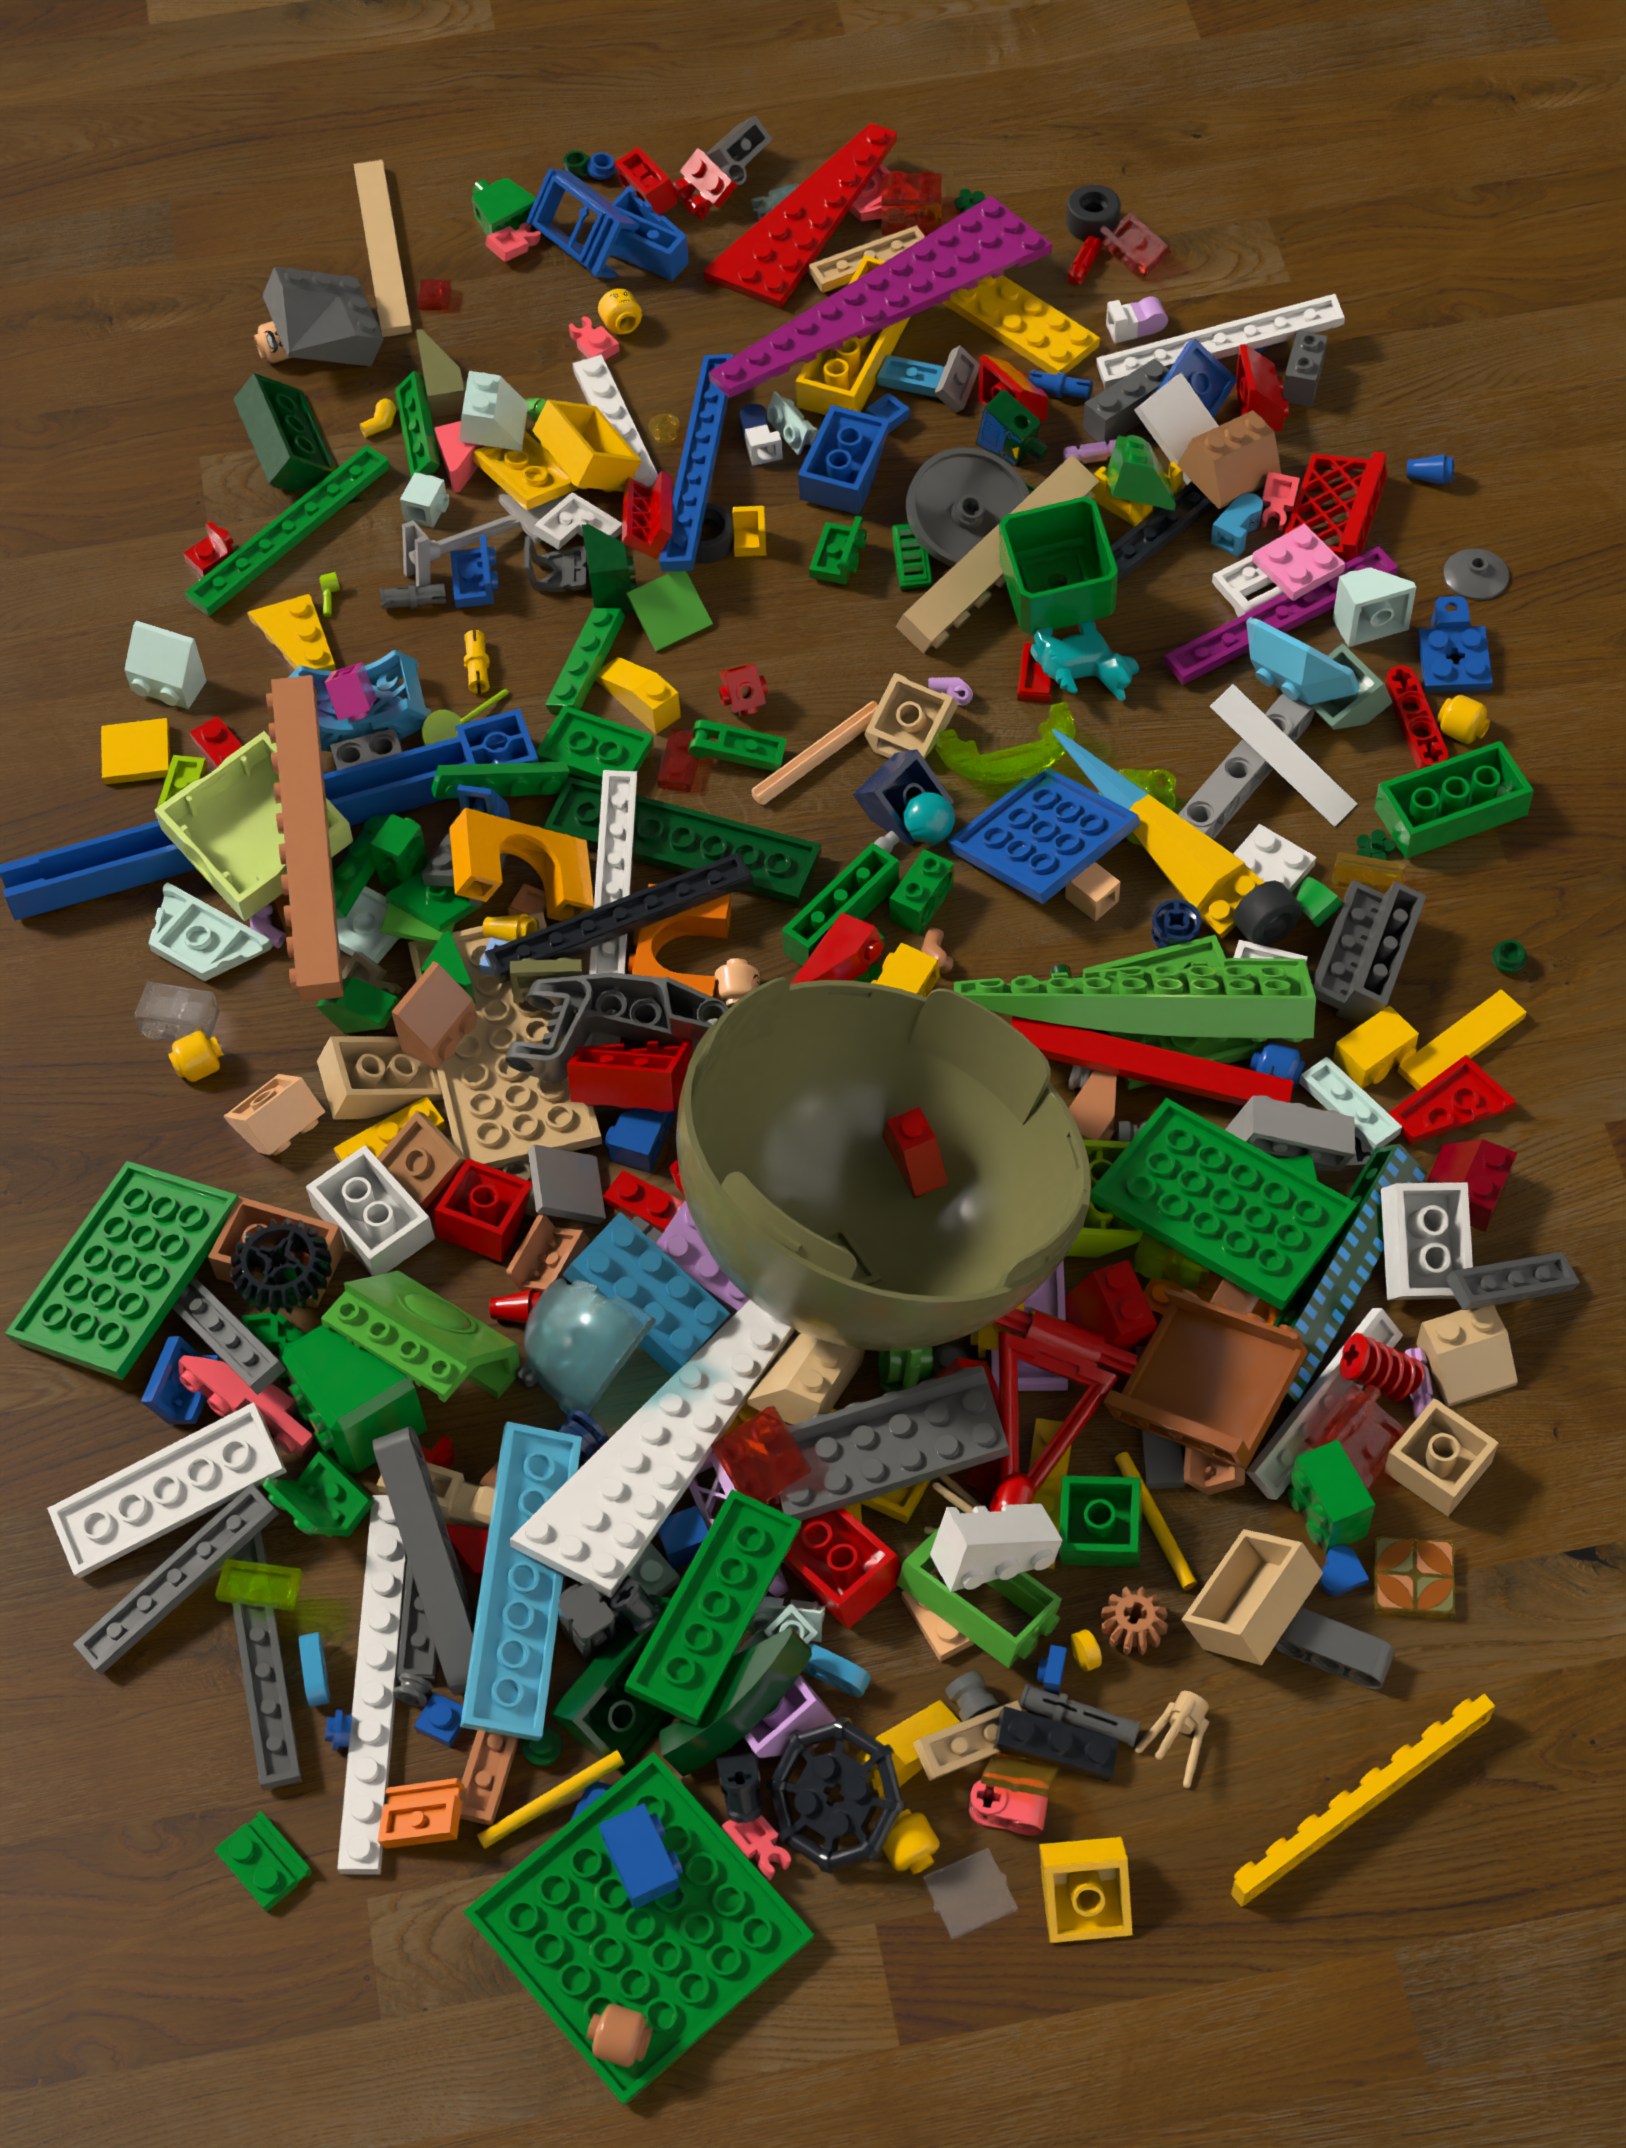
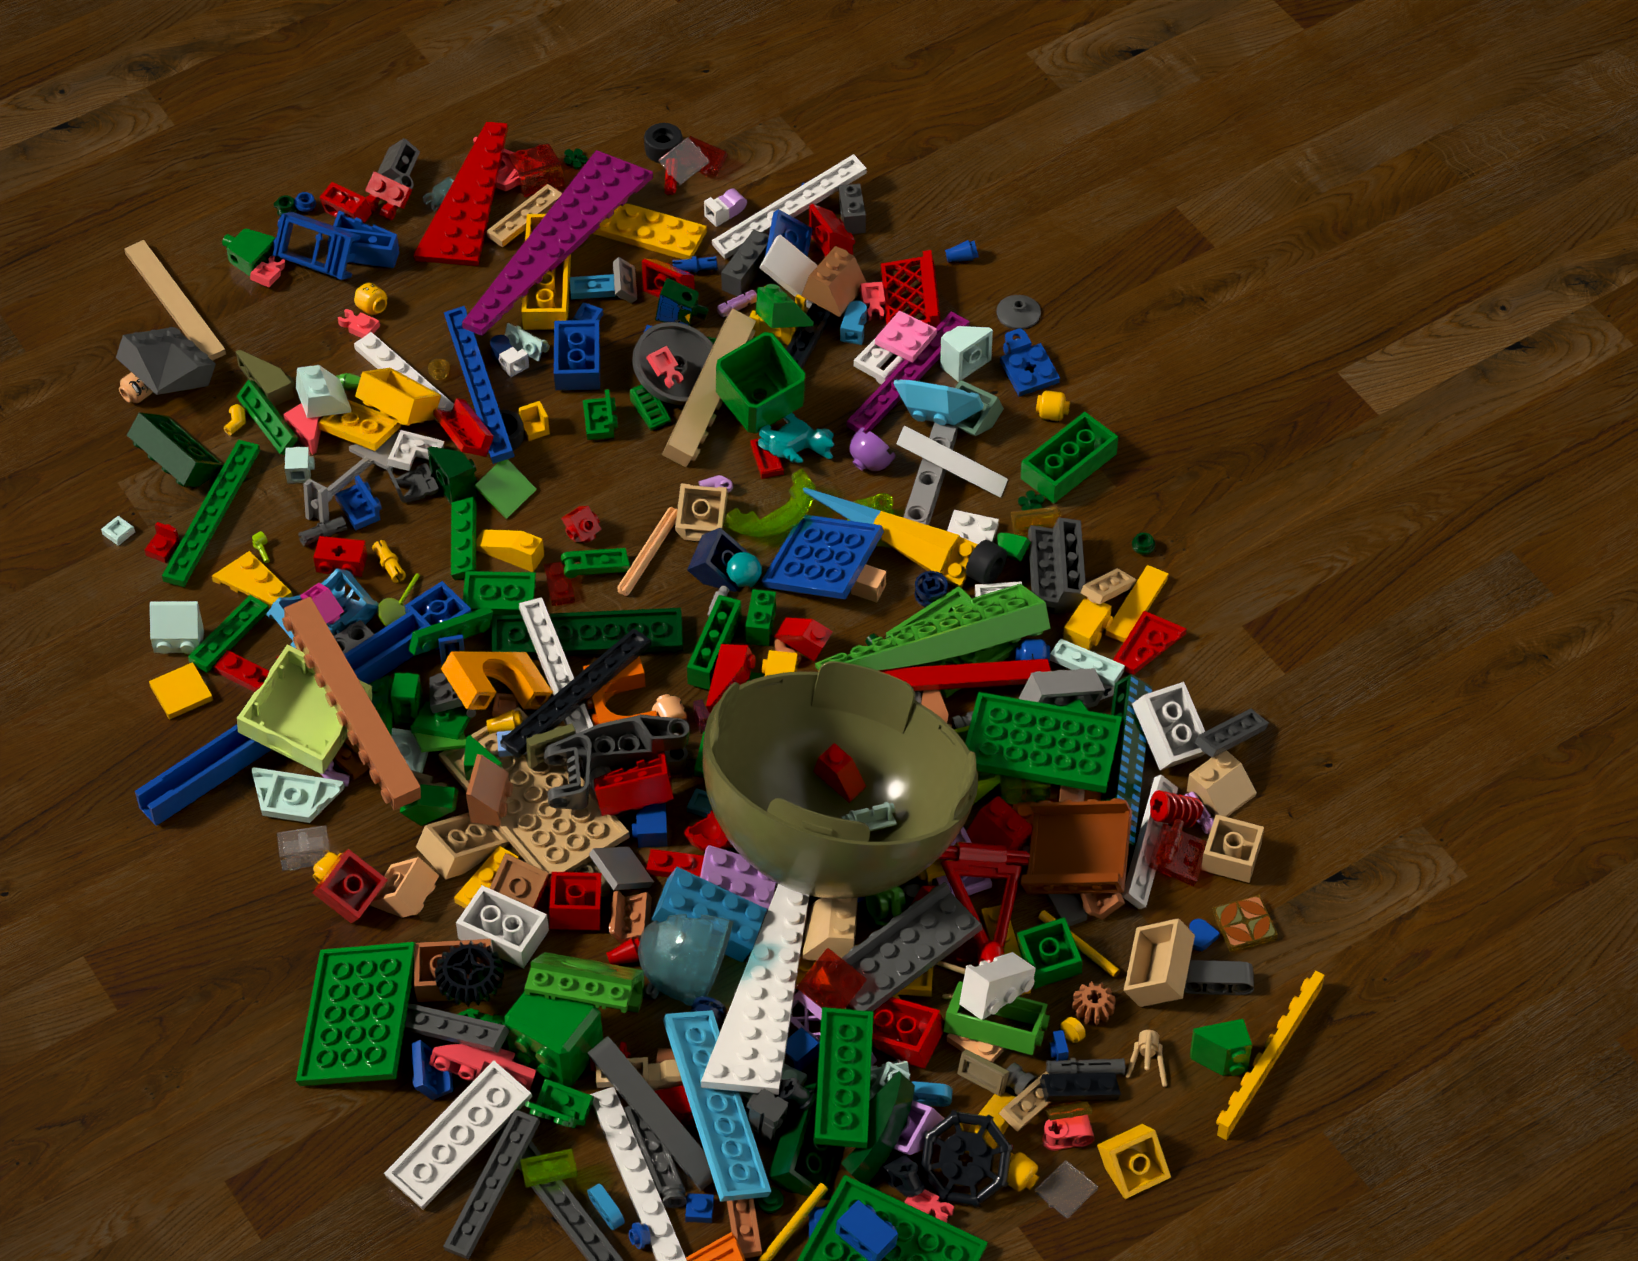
camera: 25 degrees left, 5 degrees down
lime plate [157,755,208,807] -> none
clear red plate [417,280,452,310] -> none
green brick [1287,1439,1375,1555] -> none
red beam [1385,665,1448,770] -> none
dark red slope [1426,1139,1518,1232] -> none
none -> light aqua tile [101,516,135,546]
none -> green plate [188,595,269,673]
none -> red brick [312,849,388,924]
none -> red brick [313,536,367,577]
none -> coral plate [646,346,684,389]
none -> clear piece [659,137,709,185]
none -> red slope [774,617,833,661]
none -> light aqua hinge [842,802,897,831]
none -> medium lavender cylinder [850,427,896,471]
none -> dark tan tile [957,1049,1009,1096]
none -> tan plate [1081,568,1137,604]
none -> green slope [1190,1019,1252,1076]

